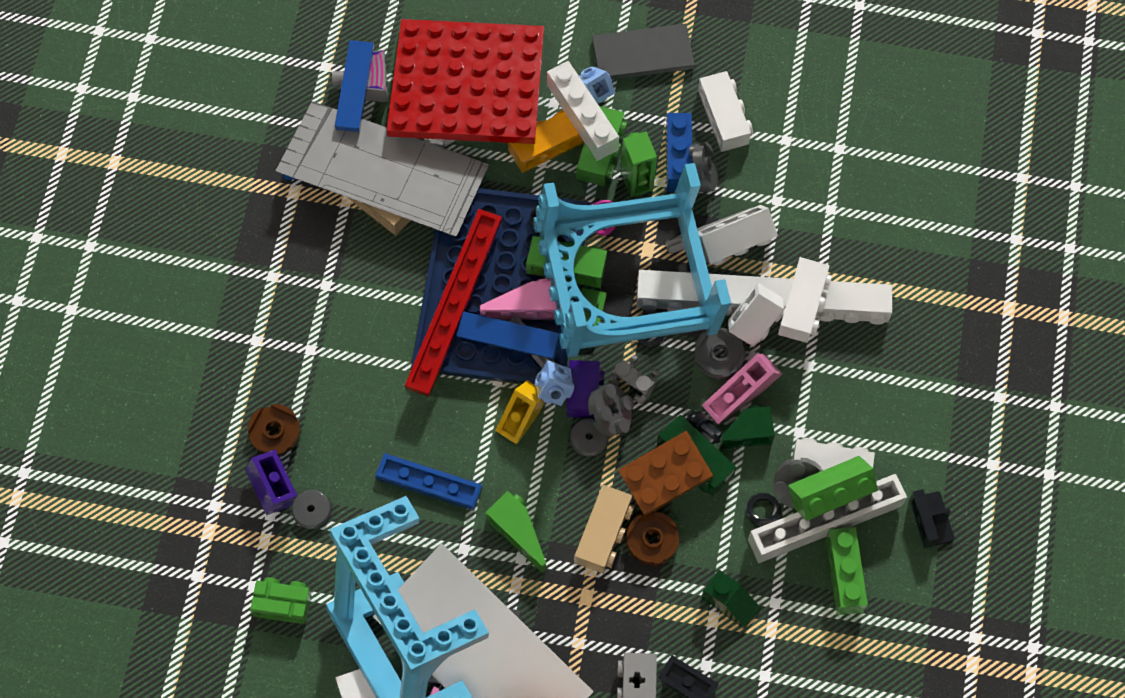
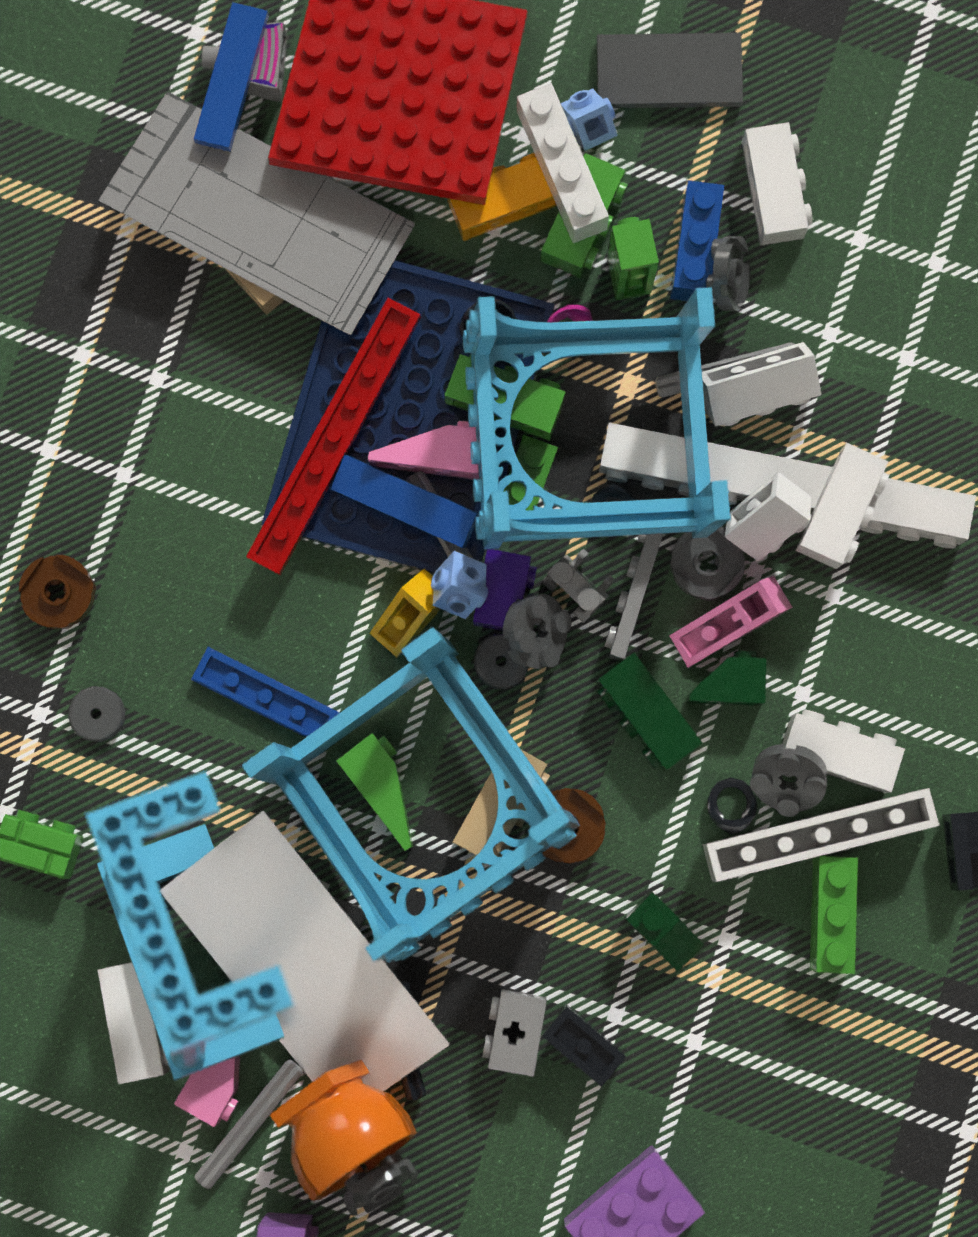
camera: 15 degrees right, 15 degrees up
dark purple brick [245,450,297,516] -> none
dark orange plate [618,431,713,516] -> none
black axle [686,411,722,445] -> none
bright green brick [788,456,878,521] -> none
none -> medium azure arch [242,627,580,963]
none -> light grey plate [604,534,663,662]

